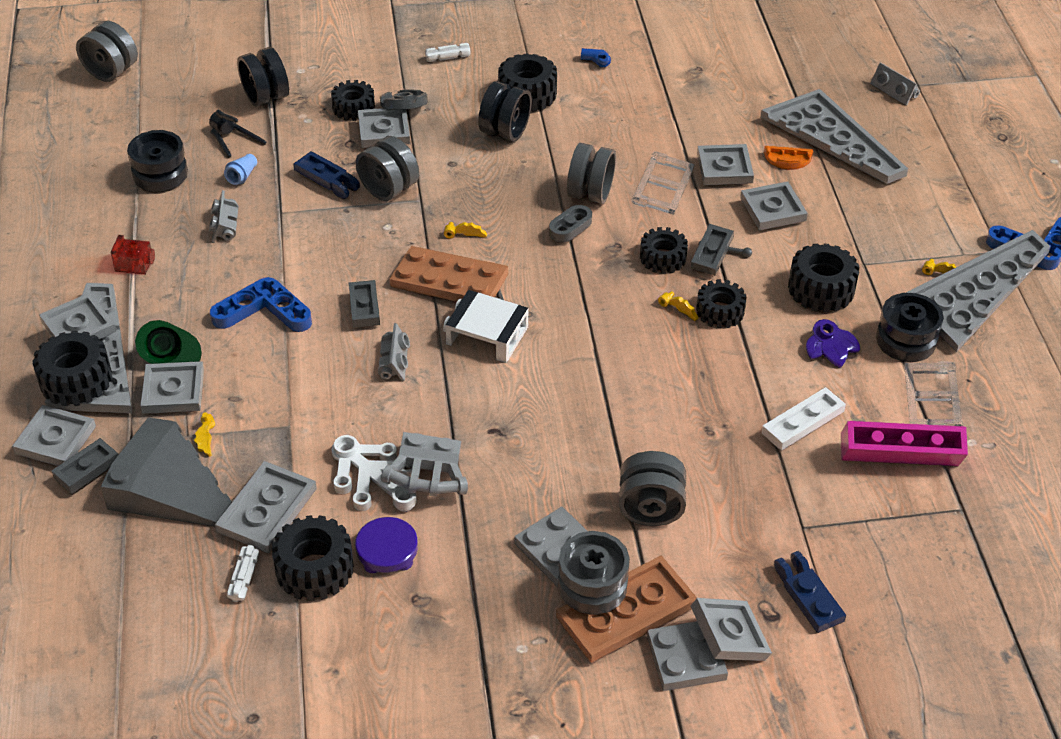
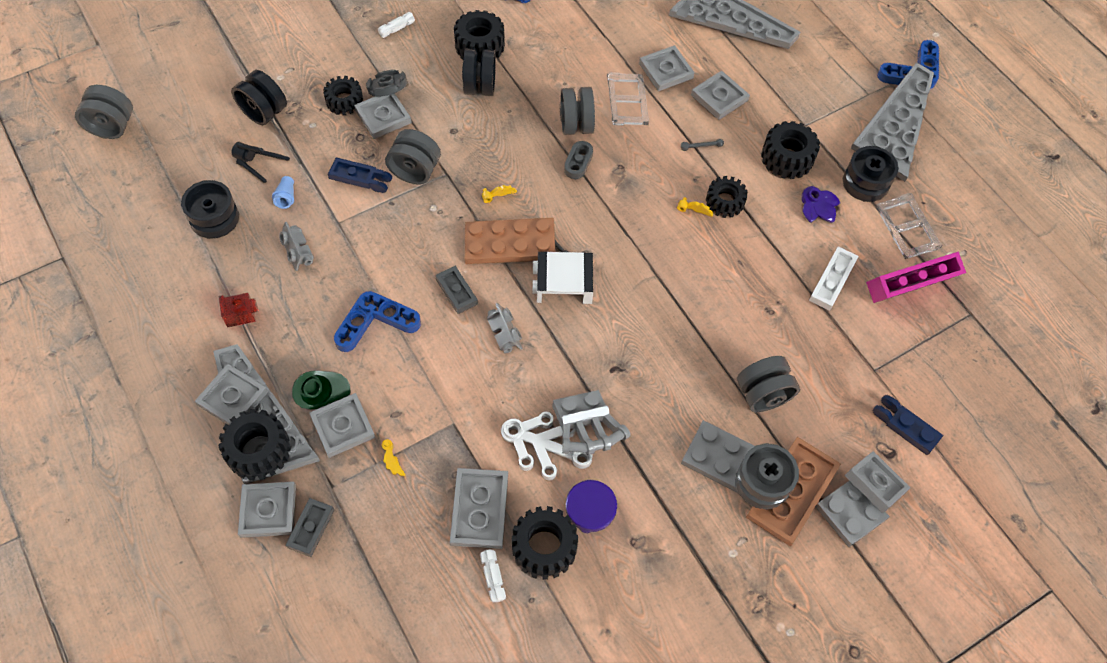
camera: 25 degrees left, 15 degrees up
dark grey slope [101,417,232,527] -> none
black tyre [640,227,688,274] -> none
dark grey plate [691,224,734,276] -> none
orange tile [764,146,813,170] -> none
yellow piece [922,259,956,275] -> none

